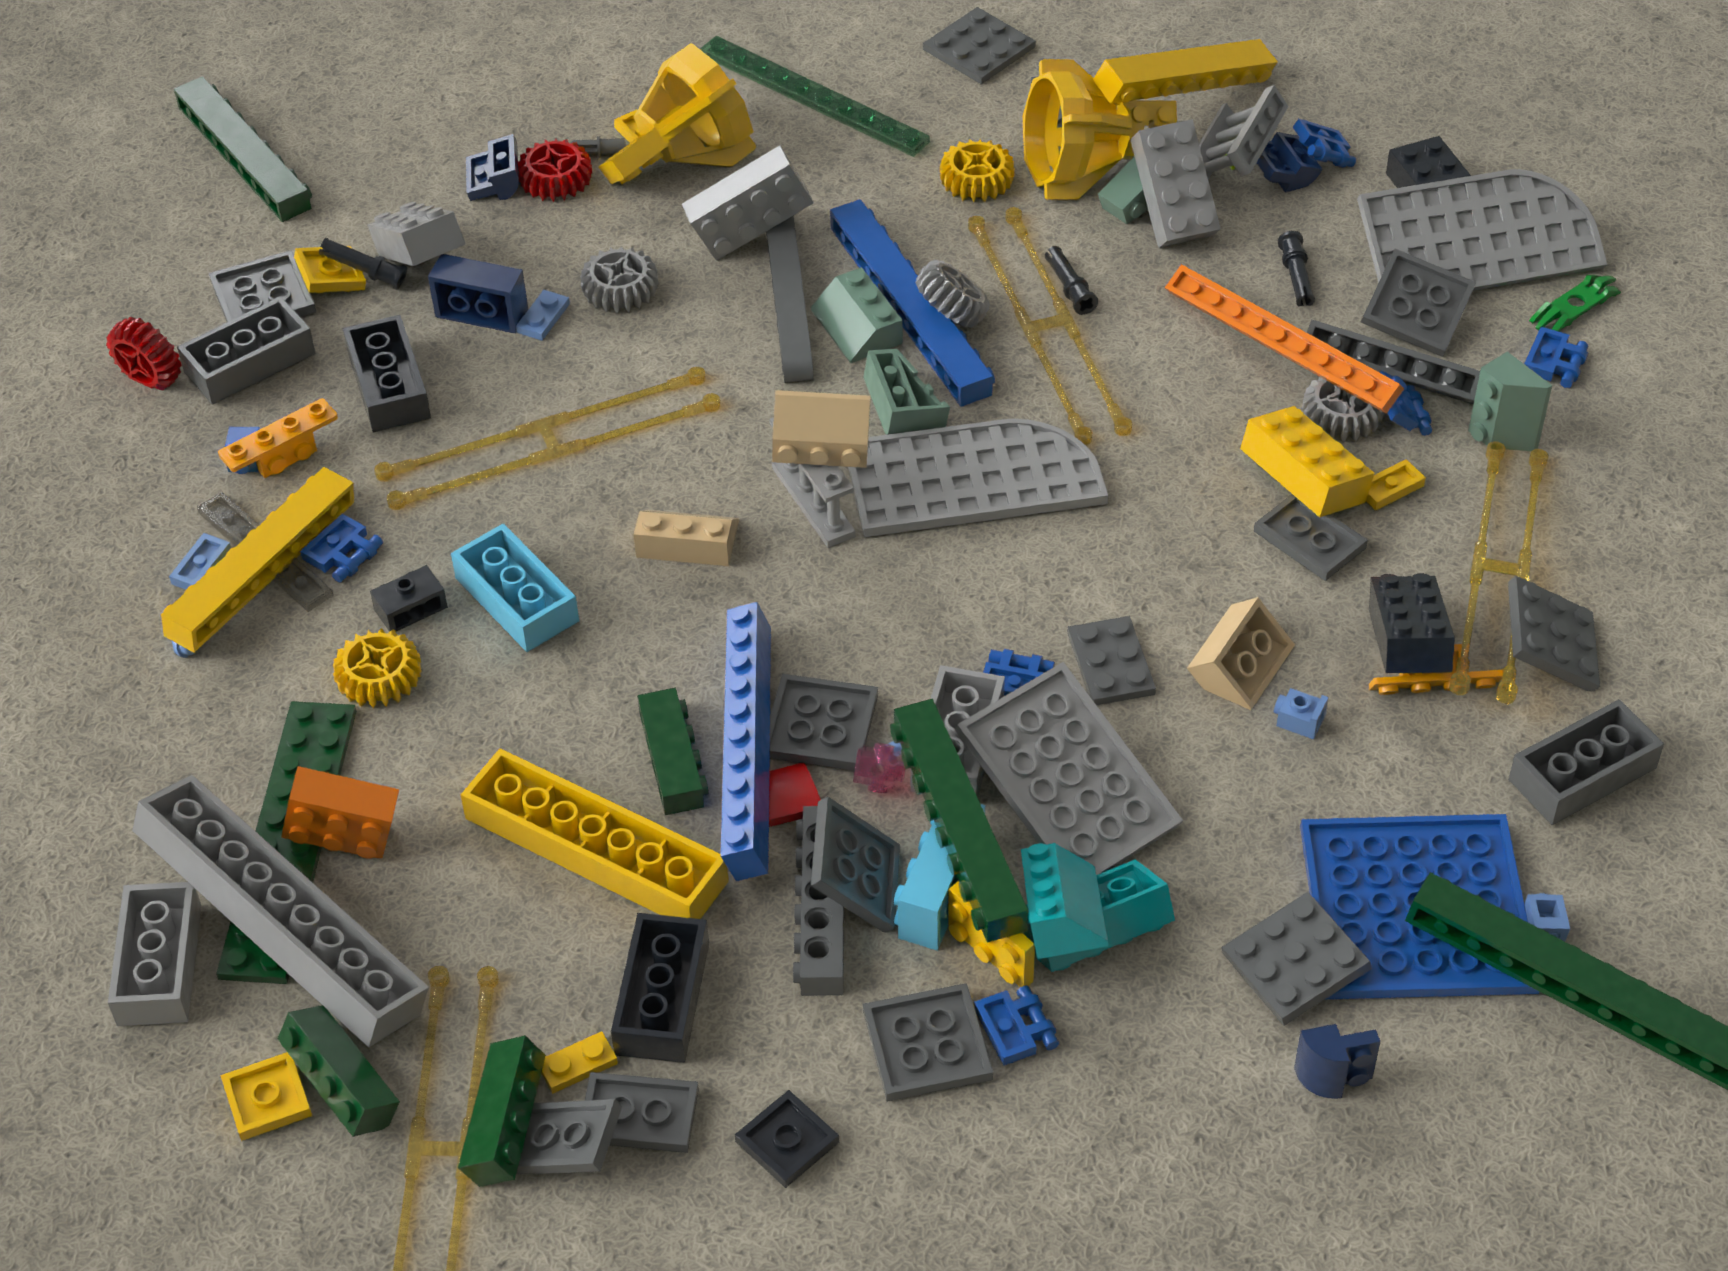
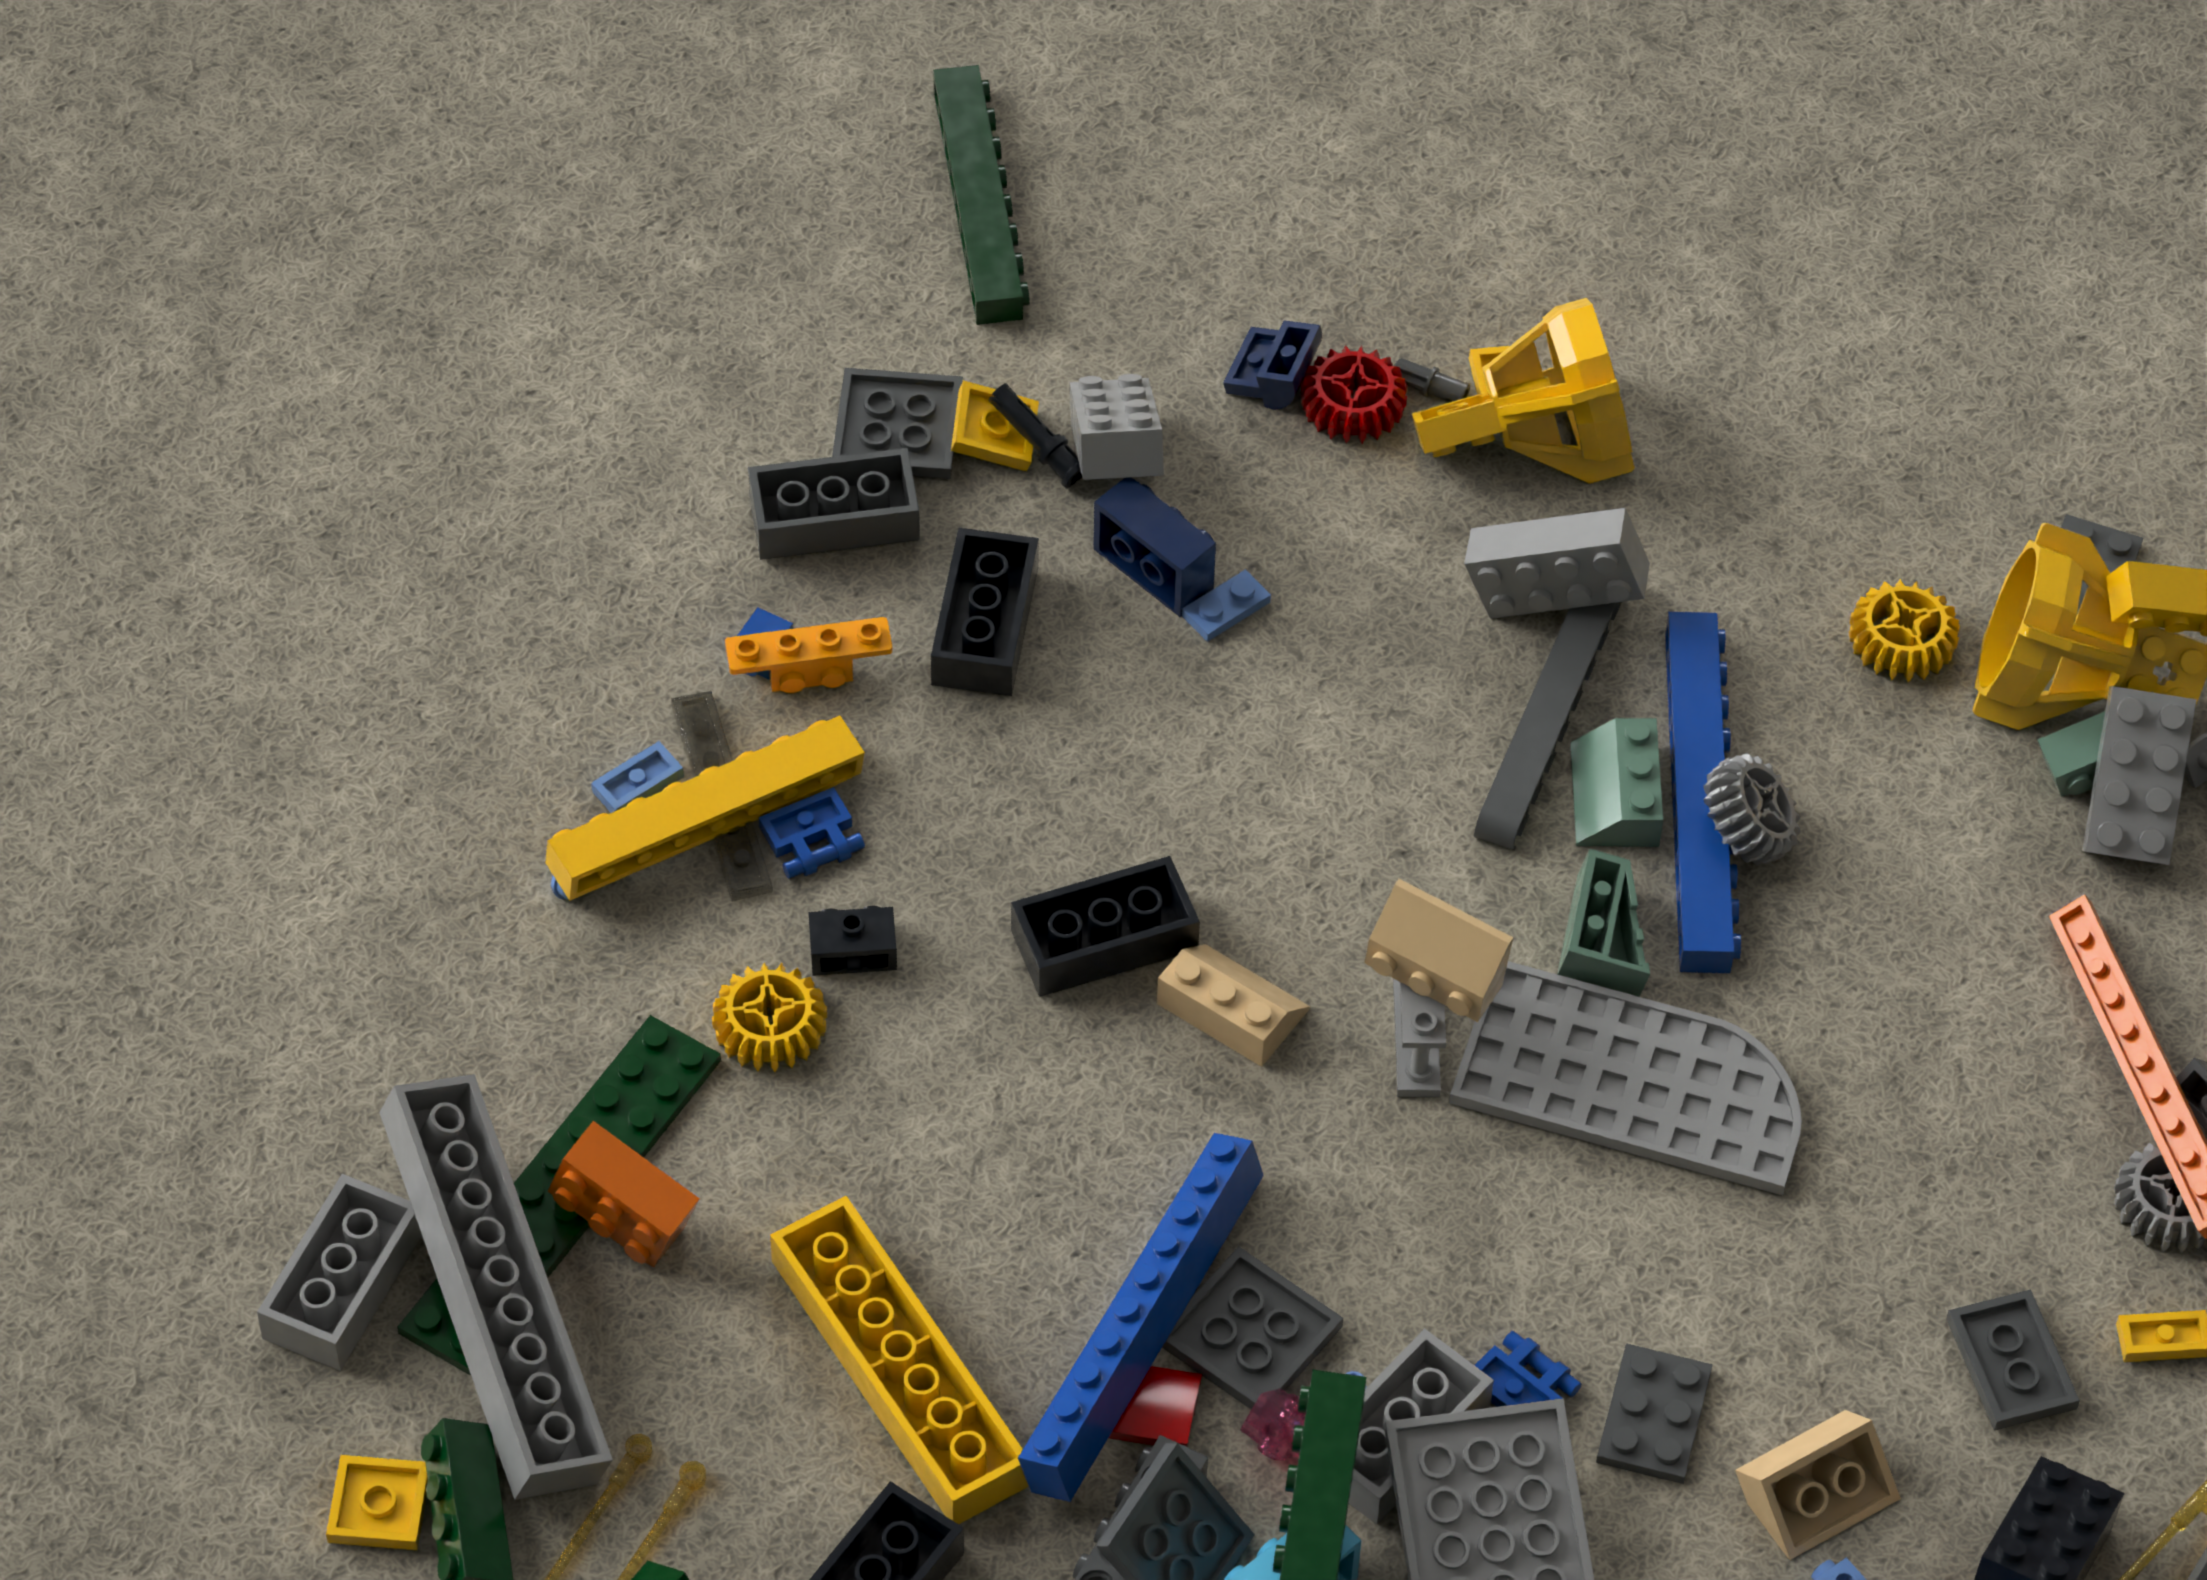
camera: 25 degrees right, 5 degrees up
red gear [106,317,182,391] -> none
clear yellow bar [374,366,721,510] -> none
medium azure brick [451,523,579,652] -> none
light grey gear [580,246,659,313] -> none
dark green brick [637,687,709,815] -> none
clear green plate [700,35,930,157] -> none
dark grey plate [923,7,1036,84] -> none
clear yellow bar [968,207,1133,446] -> none
black pin [1045,246,1098,315] -> none
yellow brick [1240,406,1375,517] -> none
none -> black brick [1011,856,1200,997]

